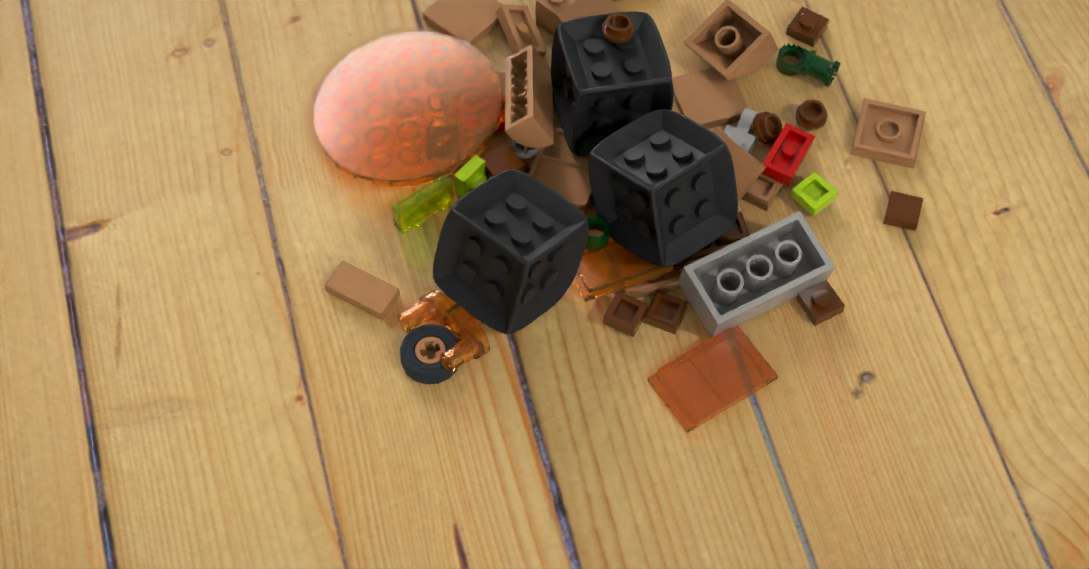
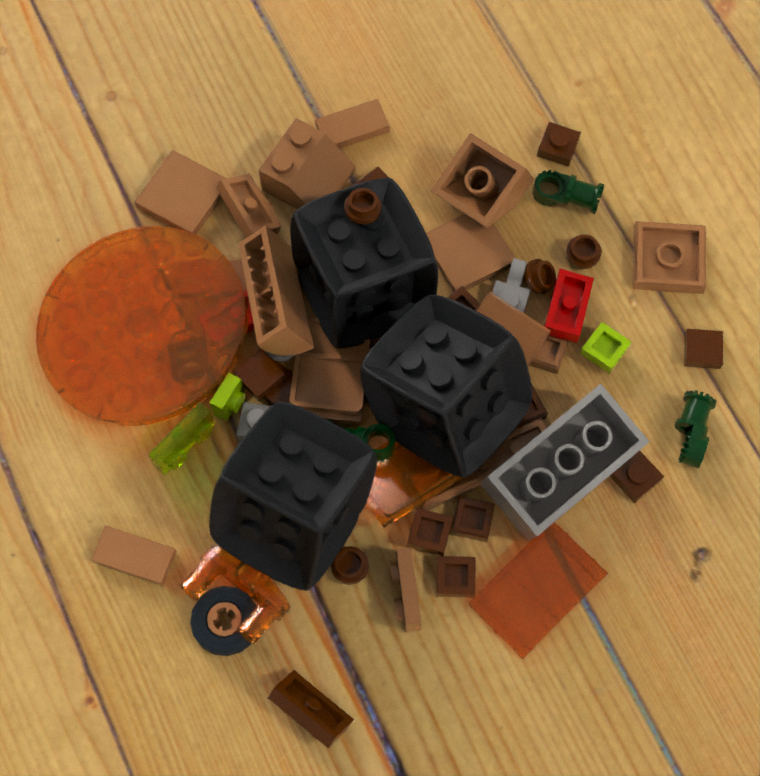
camera: 10 degrees left, 10 degrees up
none -> reddish brown plate [268,670,354,749]
none -> reddish brown plate [331,546,369,585]
none -> medium nougat plate [390,547,421,632]
none -> reddish brown tile [437,556,476,598]
none -> dark green connector [675,390,717,468]

